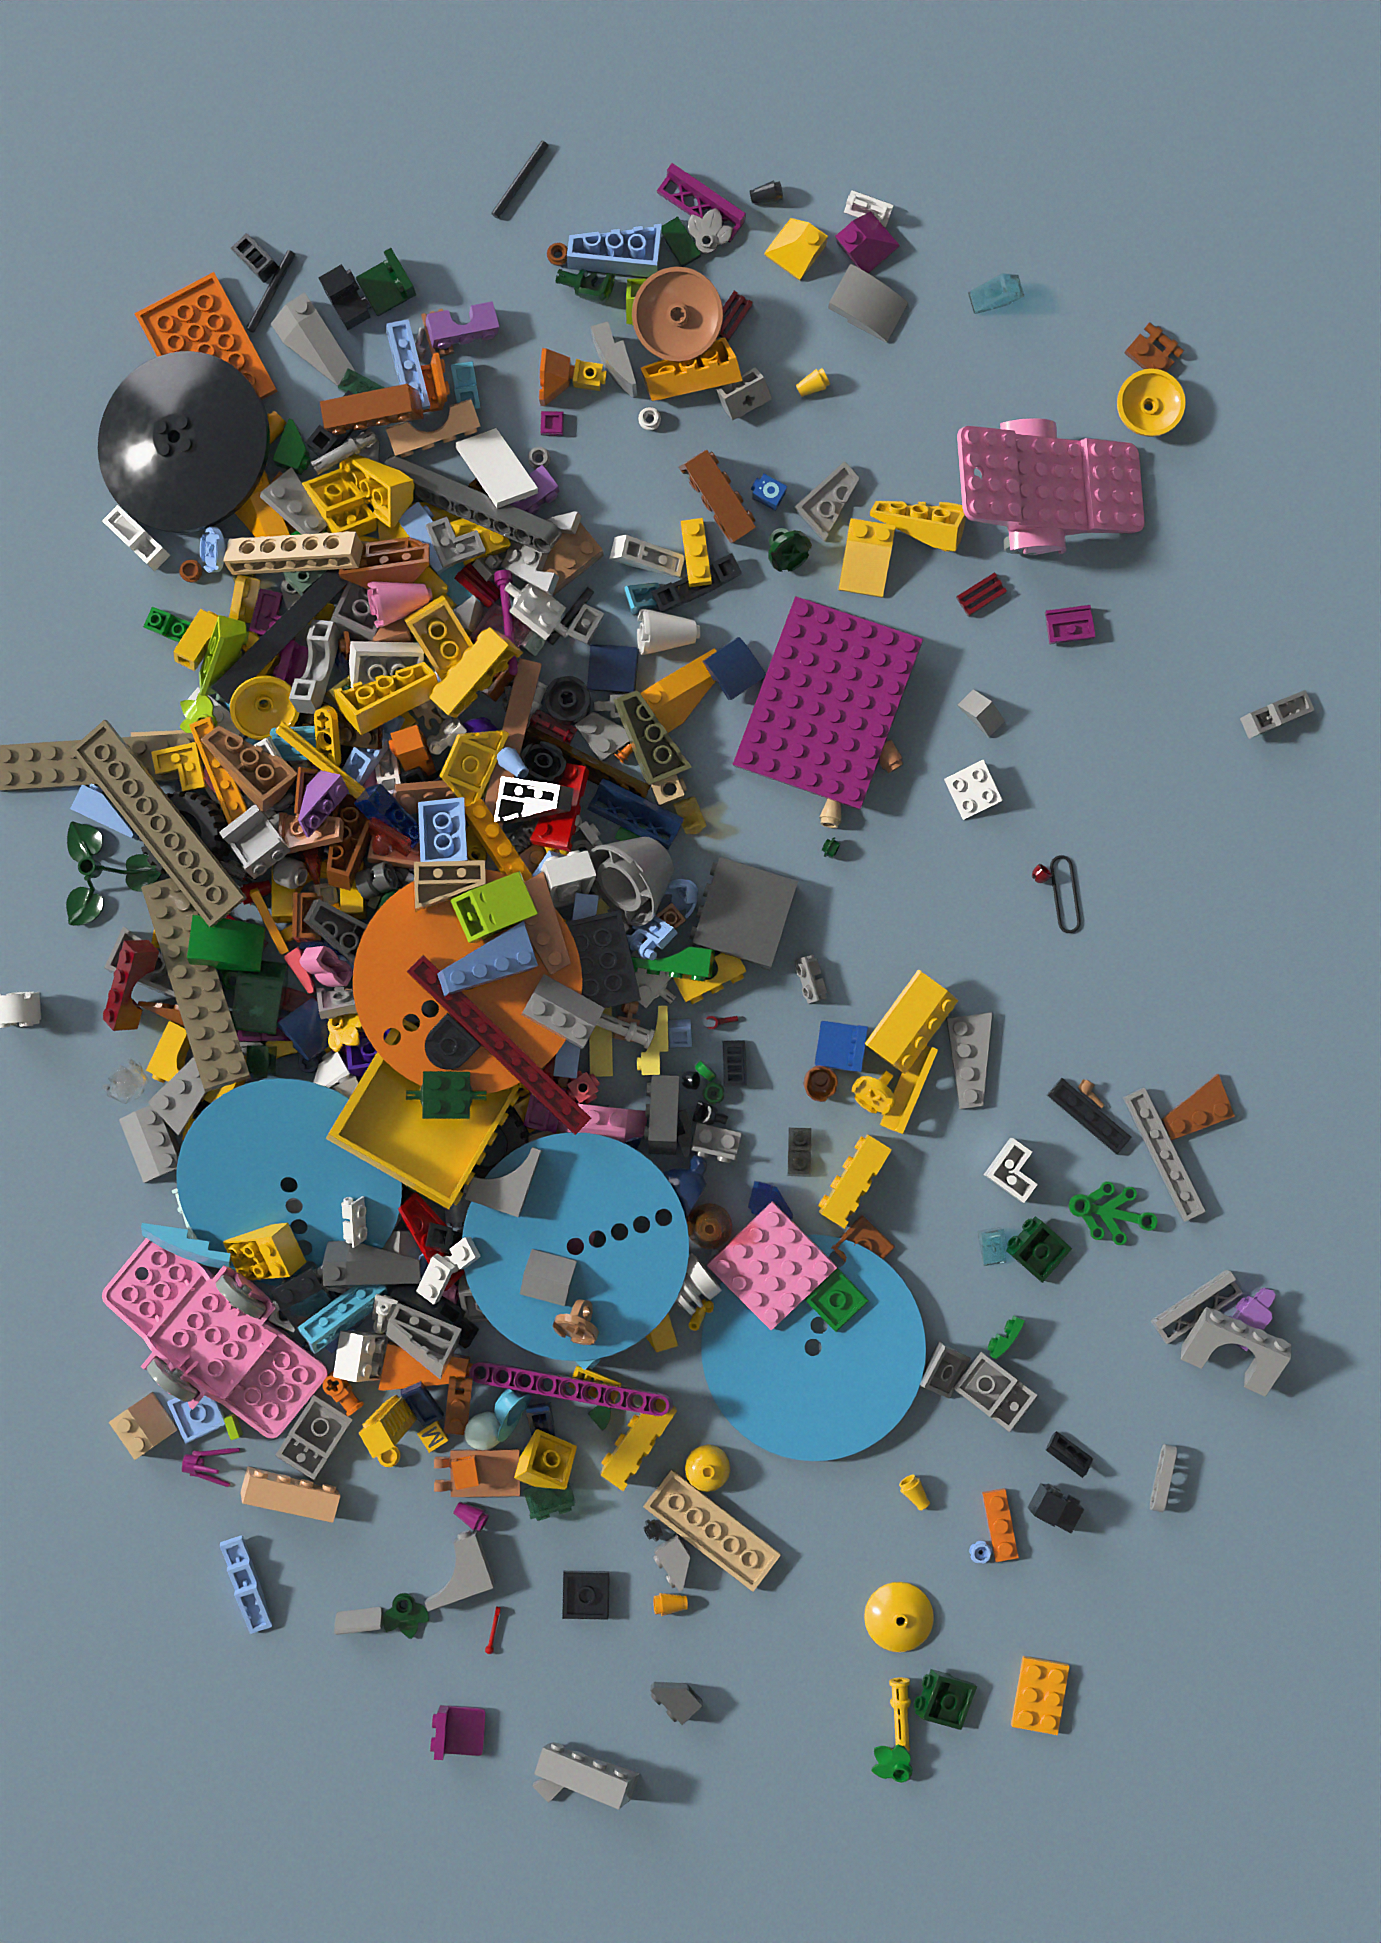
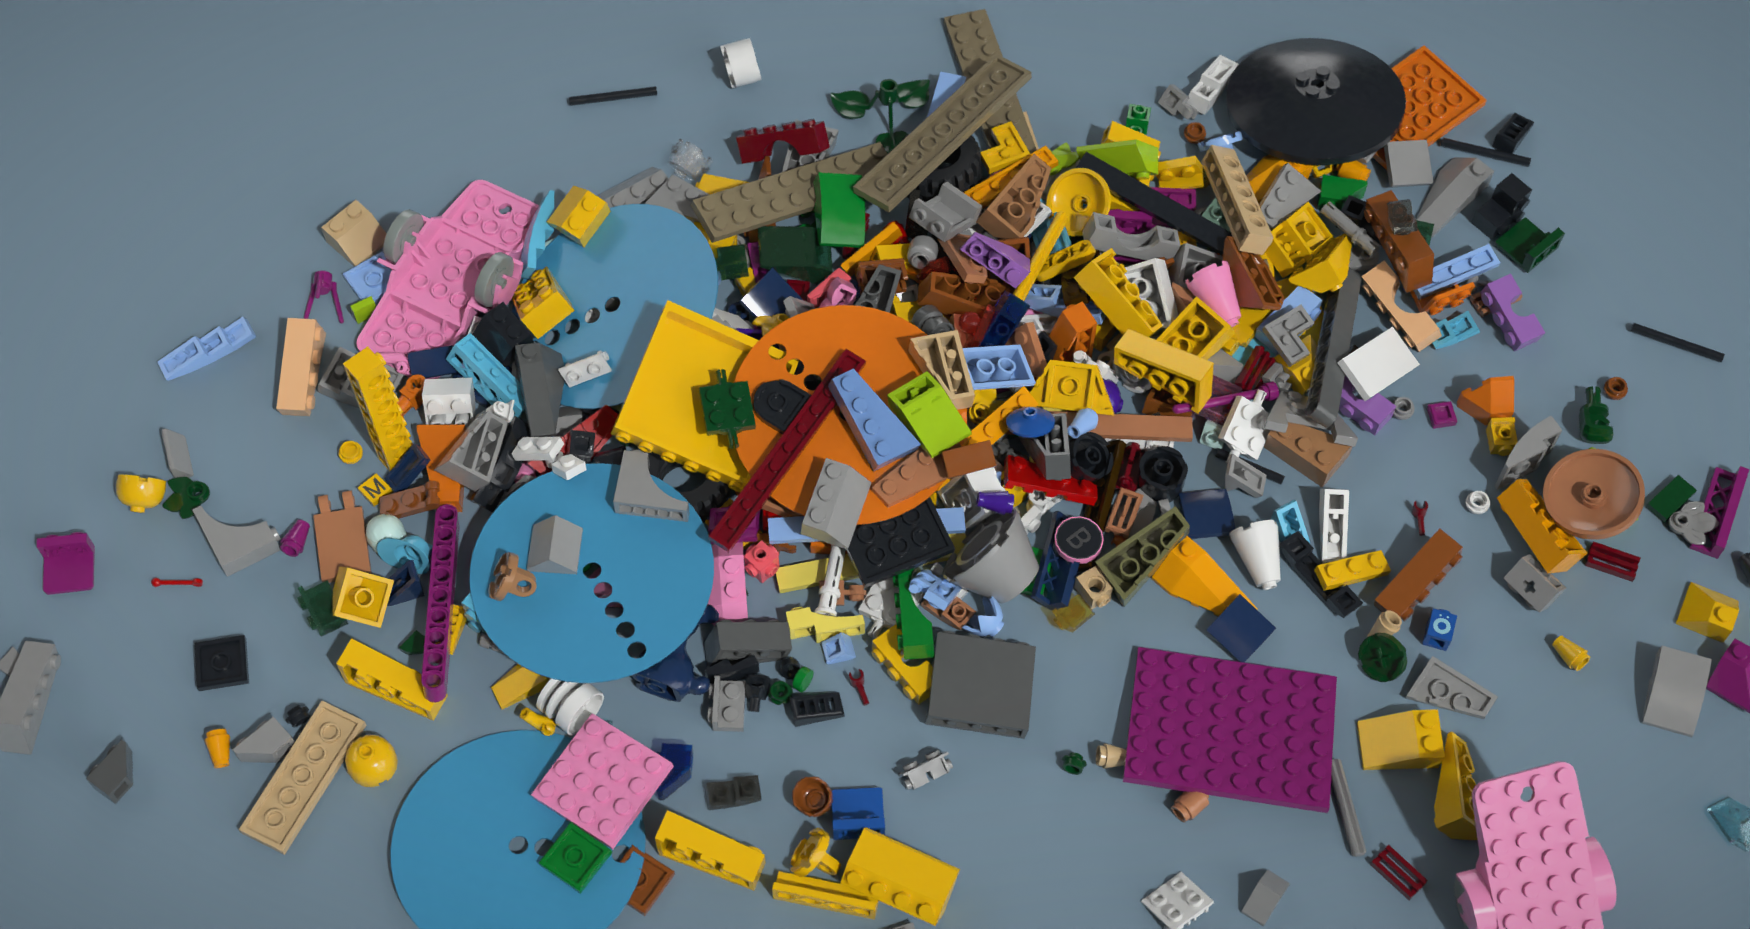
camera: 75 degrees right, 25 degrees down
orange panel [451,1455,480,1490] -> none
light blue wedge [567,224,662,277] -> none
clear orange cone [687,1203,732,1249] -> none
none -> yellow cylinder [116,475,166,513]
none -> bright pink arm [381,352,410,374]
none -> dark blue slope [407,345,459,379]
none -> yellow slope [547,186,611,247]
none -> black bar [569,86,657,106]
none -> dark orange hinge [941,440,997,479]
none -> dark purple cone [976,491,1014,515]
none -> blue dish [1006,407,1055,438]
none -> black tile [1054,516,1104,564]
none -> nougat tile [1105,488,1144,539]
none -> light grey plate [1158,84,1199,120]
none -> light grey axle [1331,759,1366,857]
none -> tan cone [1367,610,1402,637]
none -> light grey tile [1384,140,1433,188]
none -> clear smoke bracket [1387,199,1418,235]
none -> dark red hand [1412,501,1428,536]

